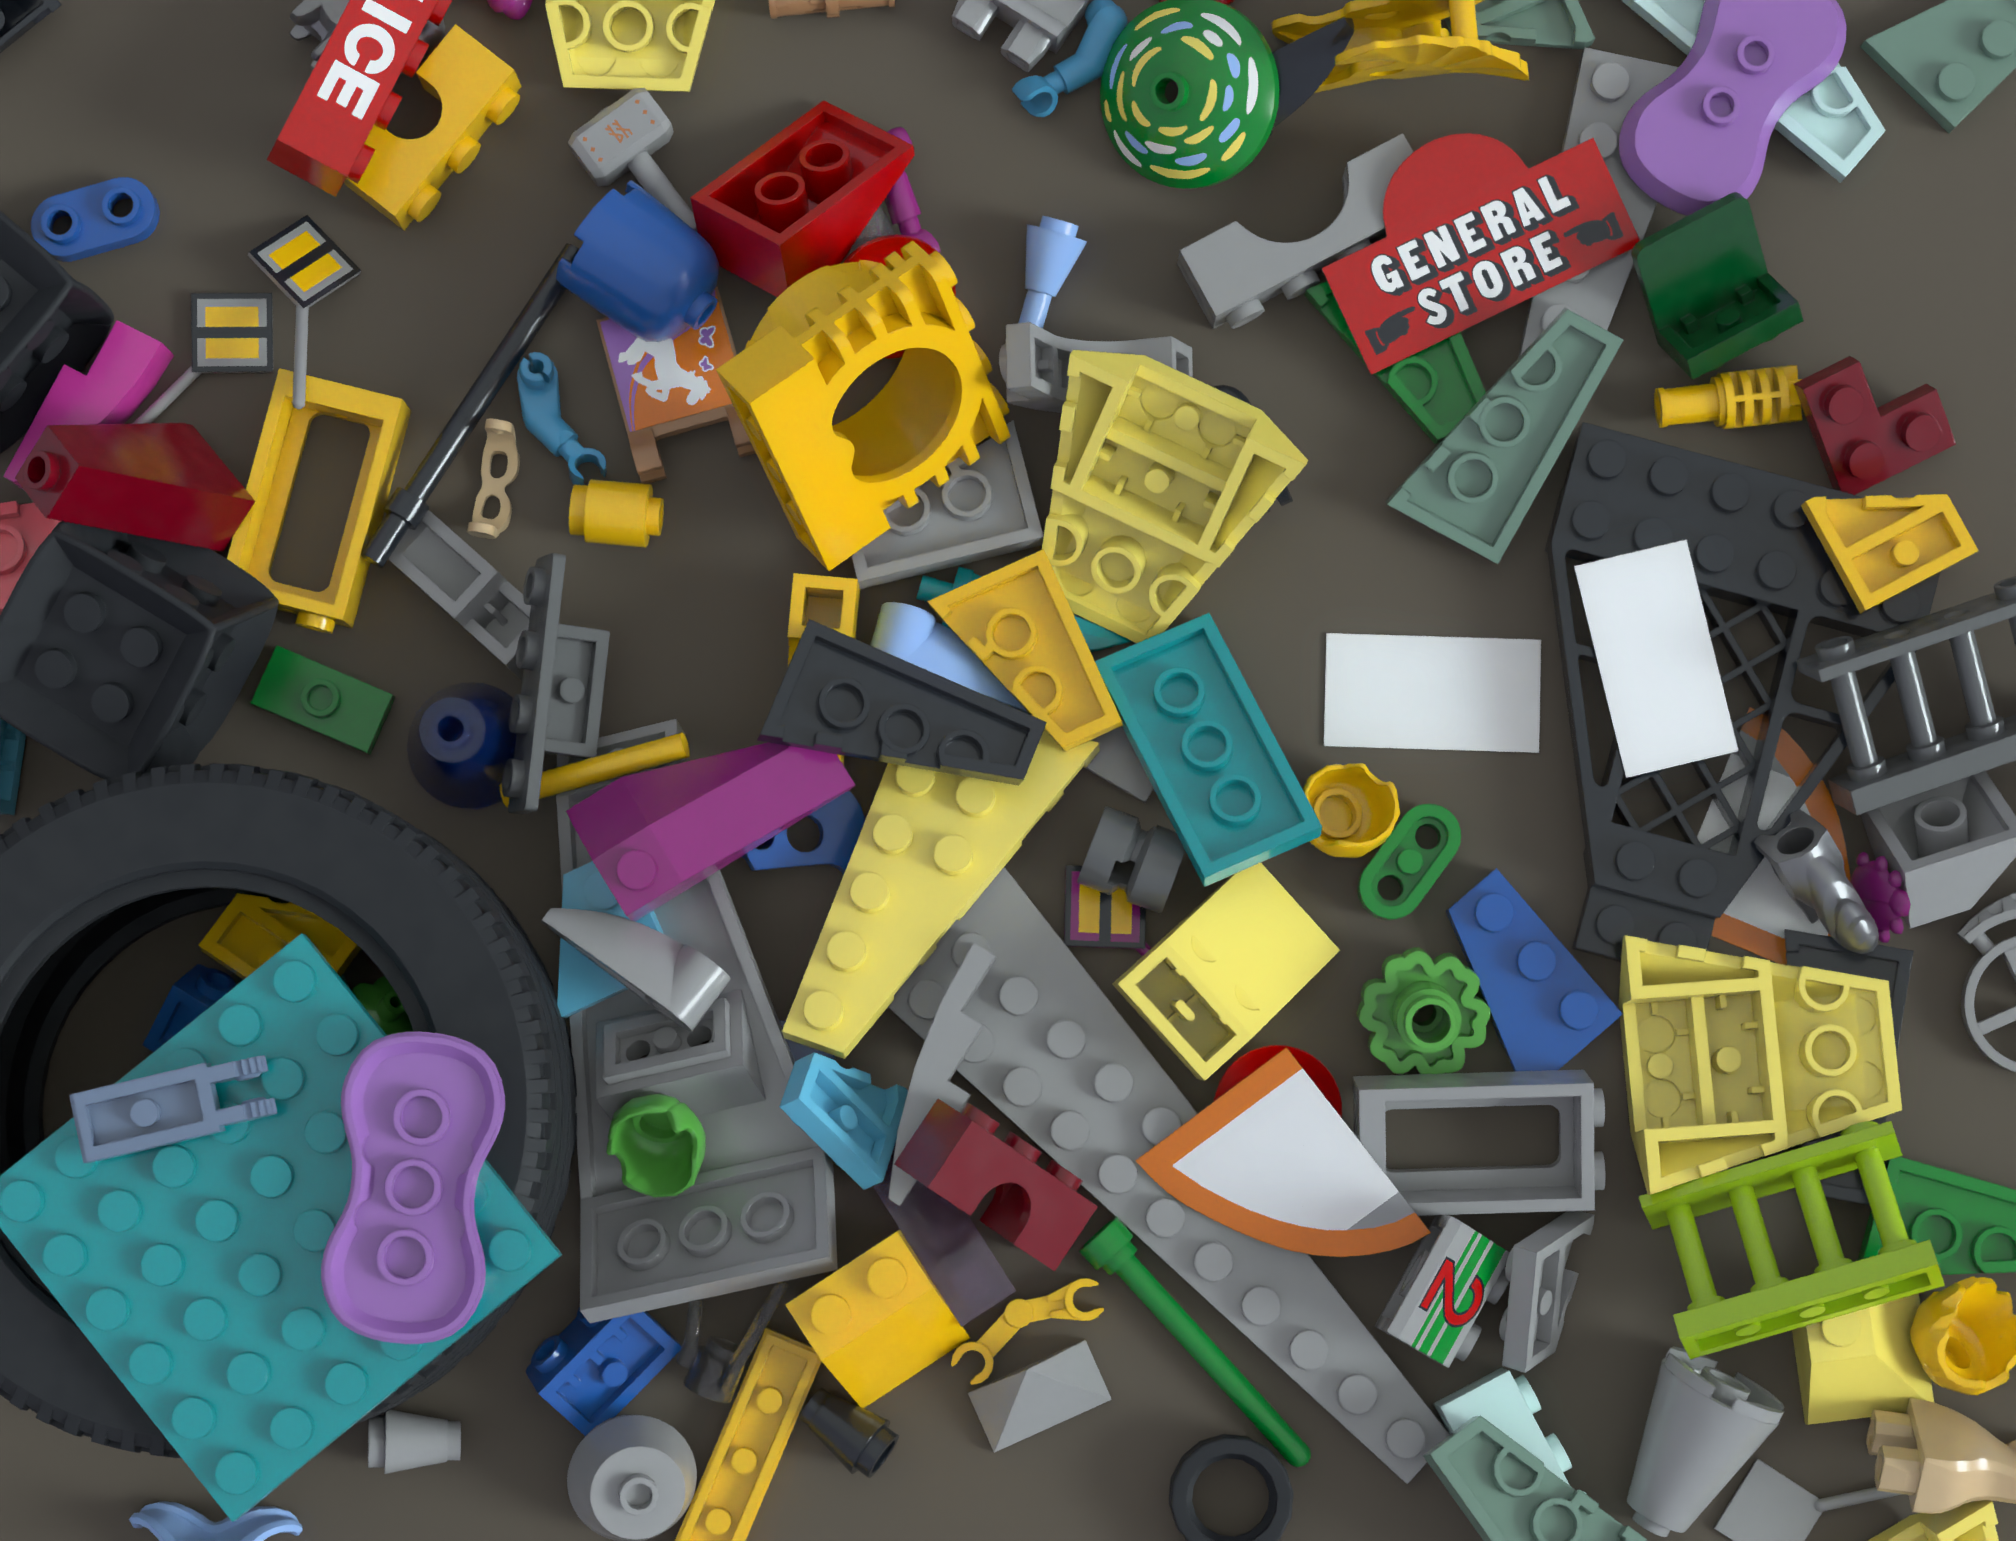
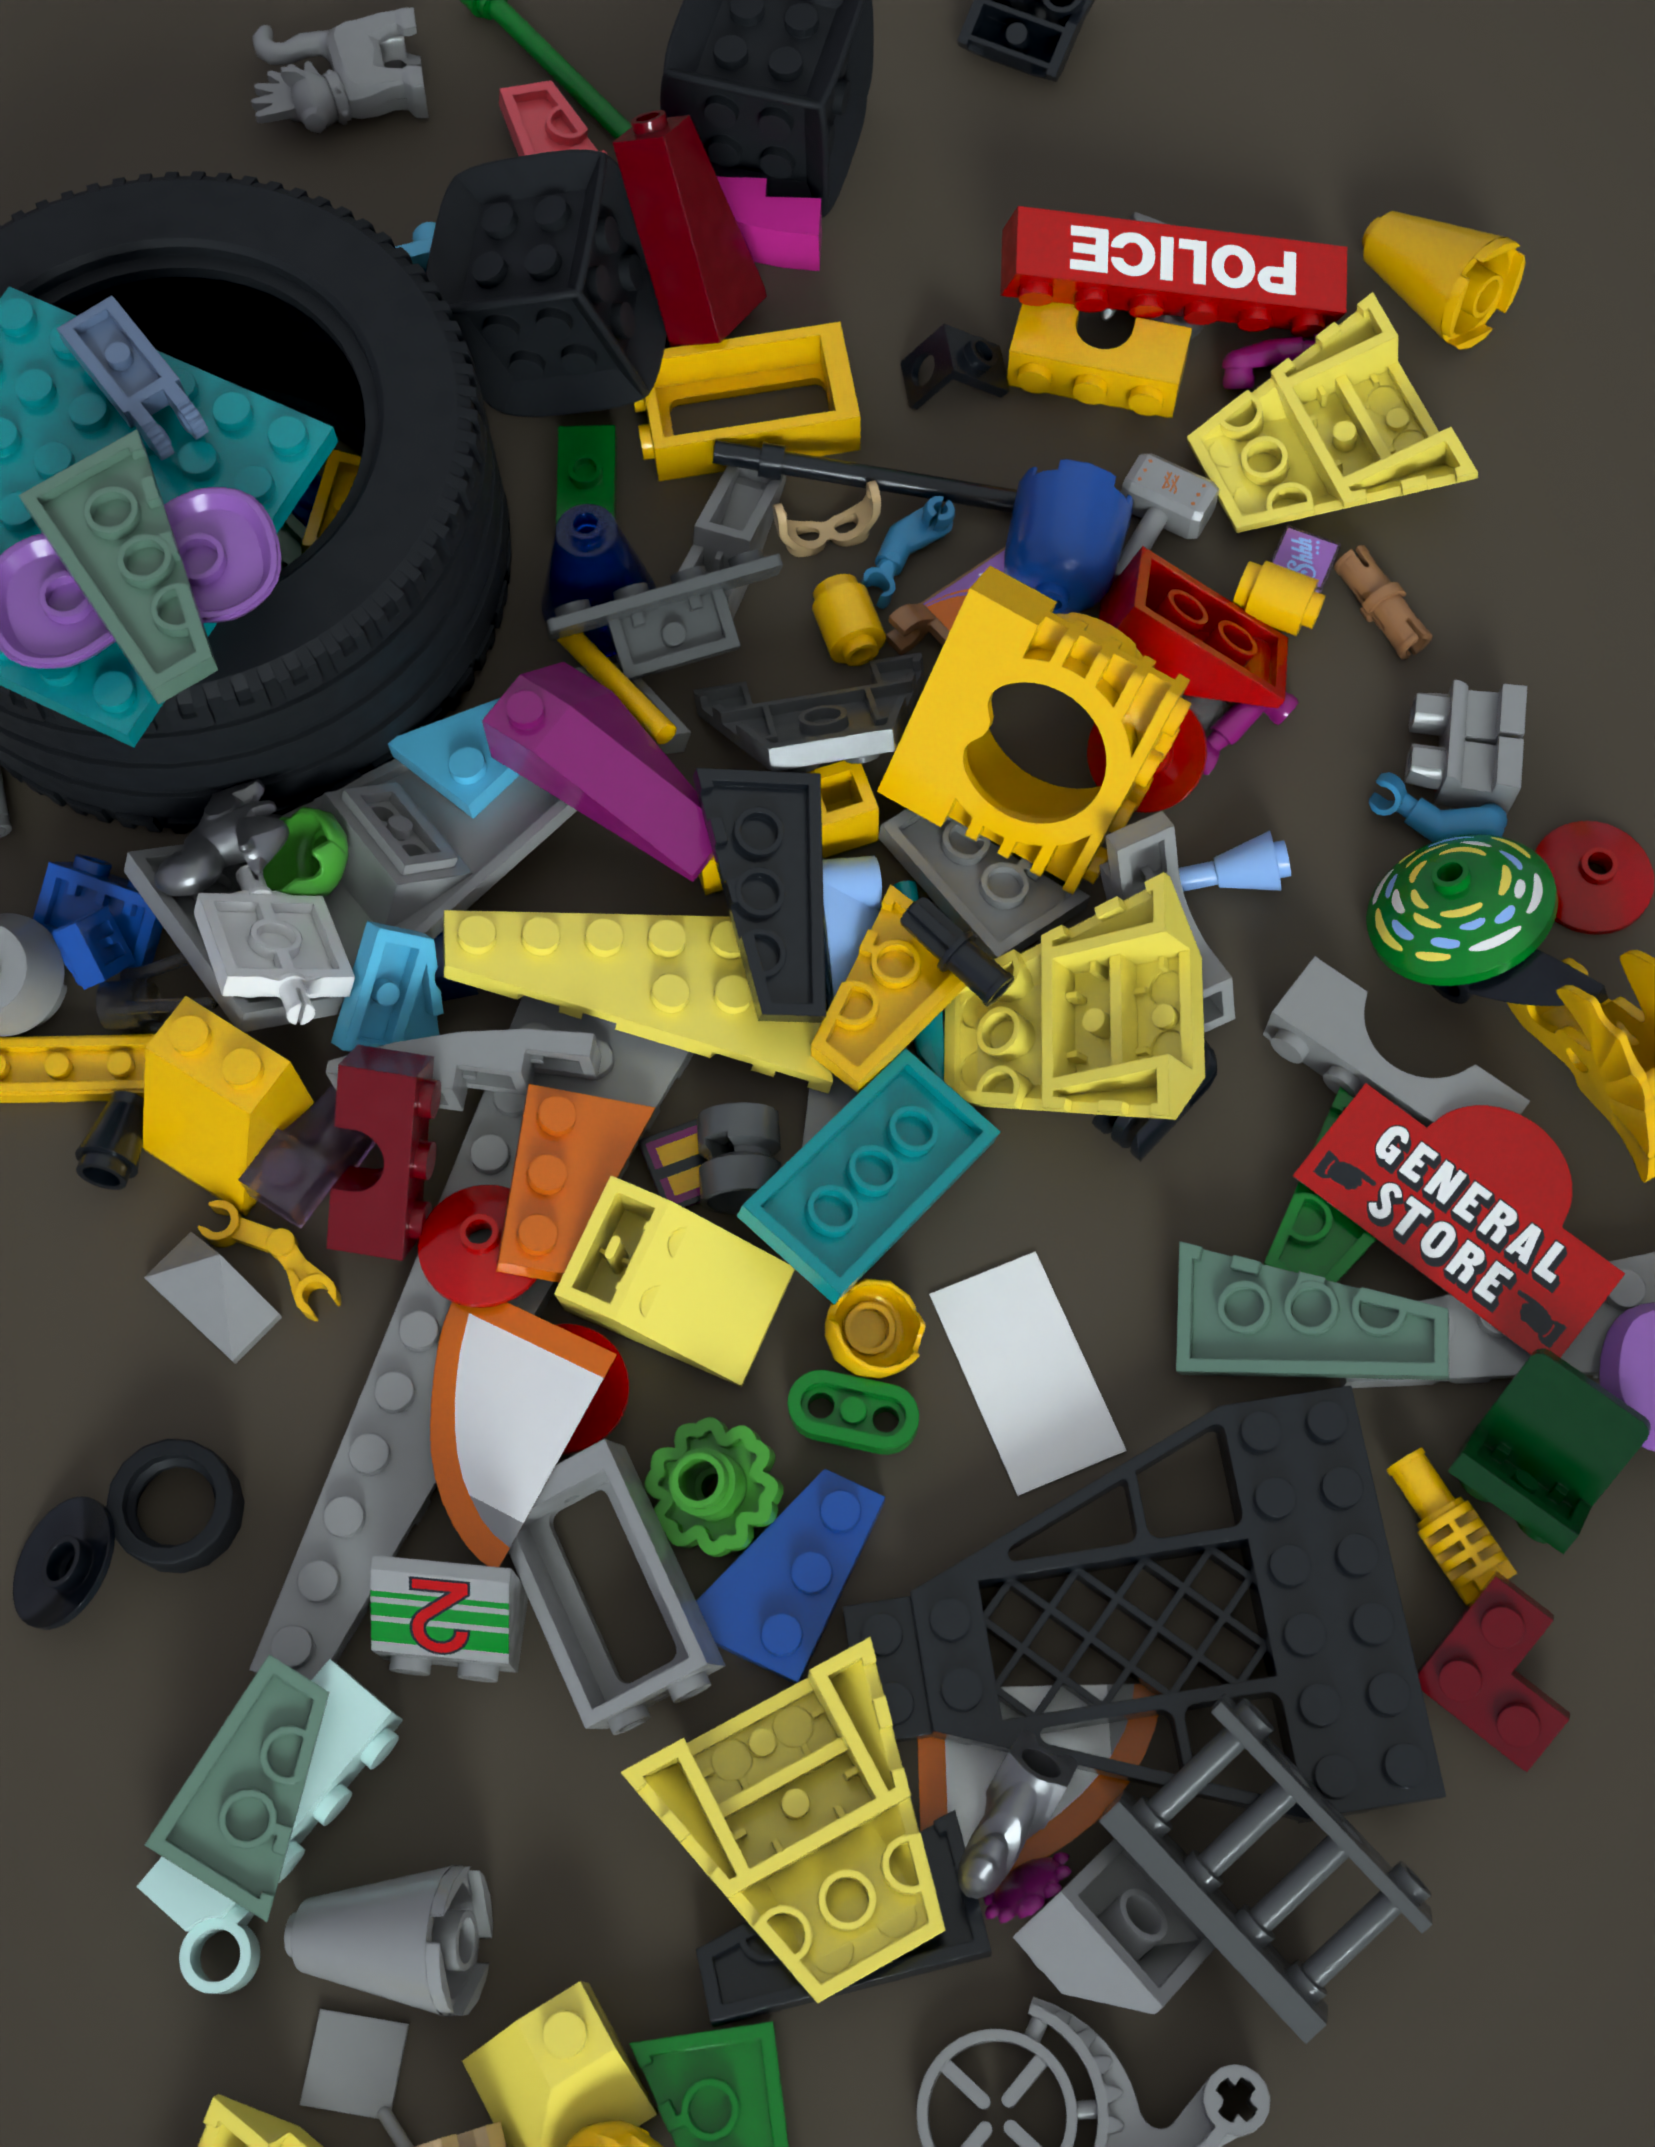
camera: 70 degrees right, 15 degrees down
blue plate [31,177,160,262] -> none
piece [132,293,273,424] -> none
piece [248,215,361,409] -> none
light grey piece [541,908,731,1032] -> none
blue piece [741,791,865,874] -> none
green piece [1079,1216,1311,1467] -> none
light grey wing [1499,1211,1595,1373] -> none
white sticker [1574,540,1738,778] -> none
lime fence [1639,1121,1945,1359] -> none
yellow wing [1801,494,1979,614] -> none
none -> sand green wing [19,429,218,705]
none -> blue bracket [52,906,136,990]
none -> flat silver animal [155,779,289,896]
none -> white plate [194,864,355,1025]
none -> red dish [418,1185,537,1308]
none -> orange wing [496,1084,655,1282]
none -> dark grey wing [693,652,925,773]
none -> black axle [900,897,1014,1007]
none -> black bracket [901,323,1010,410]
none -> yellow brick [1233,561,1326,636]
none -> medium lavender tile [1270,524,1342,594]

